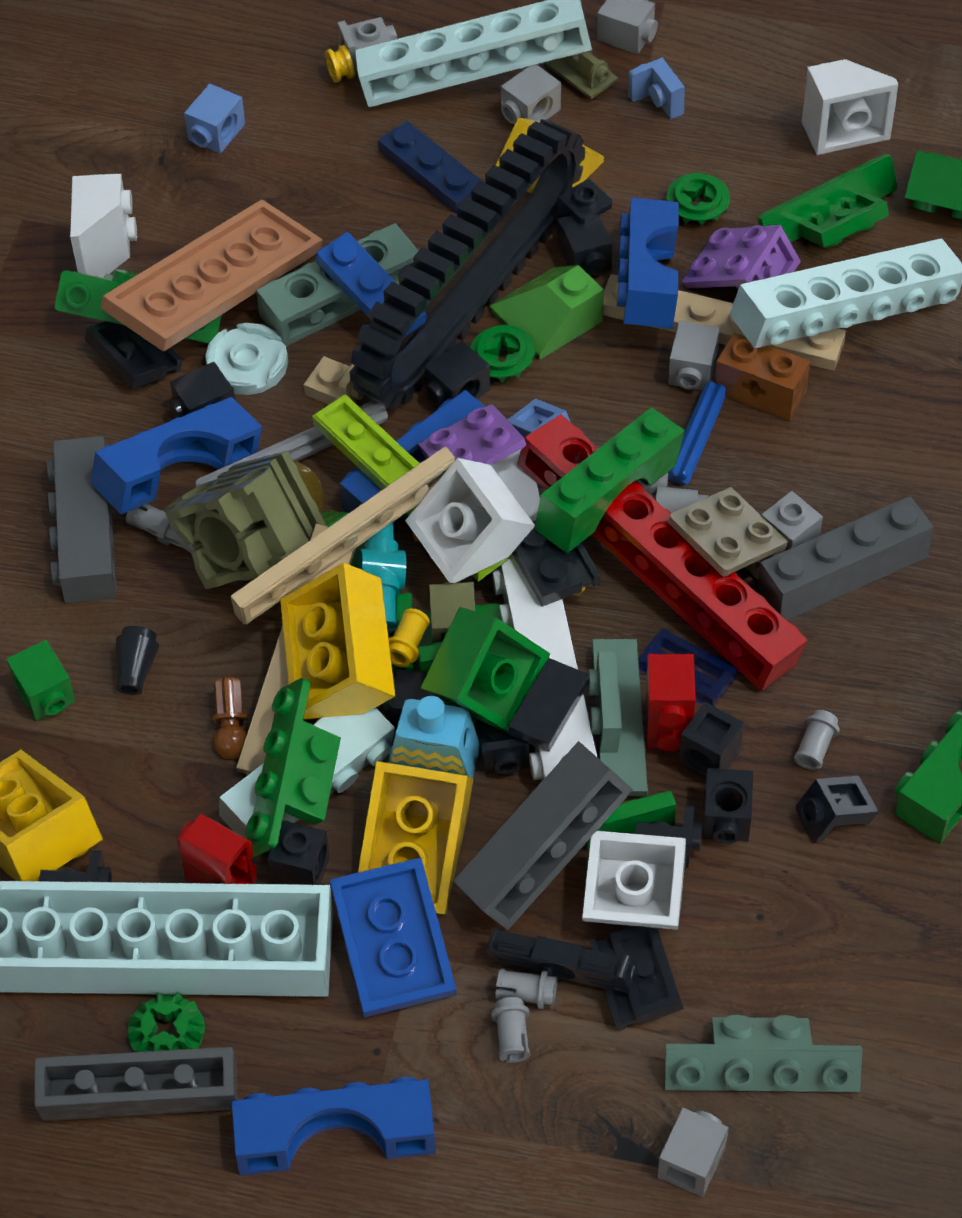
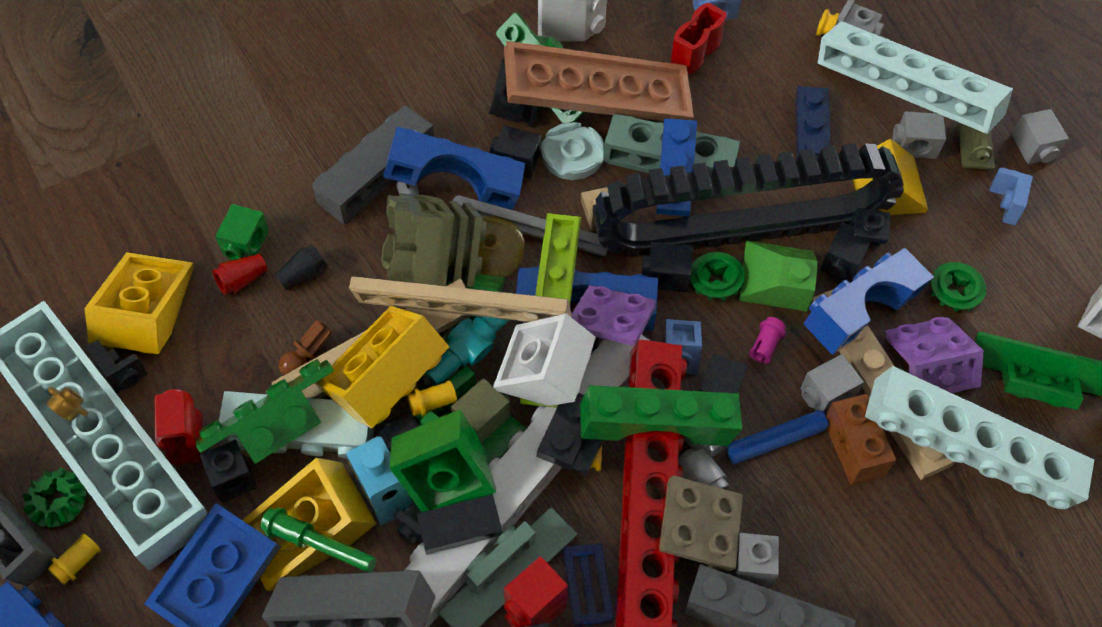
camera: 45 degrees right, 5 degrees up
none -> pearl gold plate [46,386,89,422]
none -> yellow pin [47,533,101,585]
none -> red cone [212,253,268,295]
none -> green pin [261,507,377,573]
none -> red brick [670,2,727,75]
none -> black brick [699,354,748,394]
none -> dark pink pin [749,317,786,364]

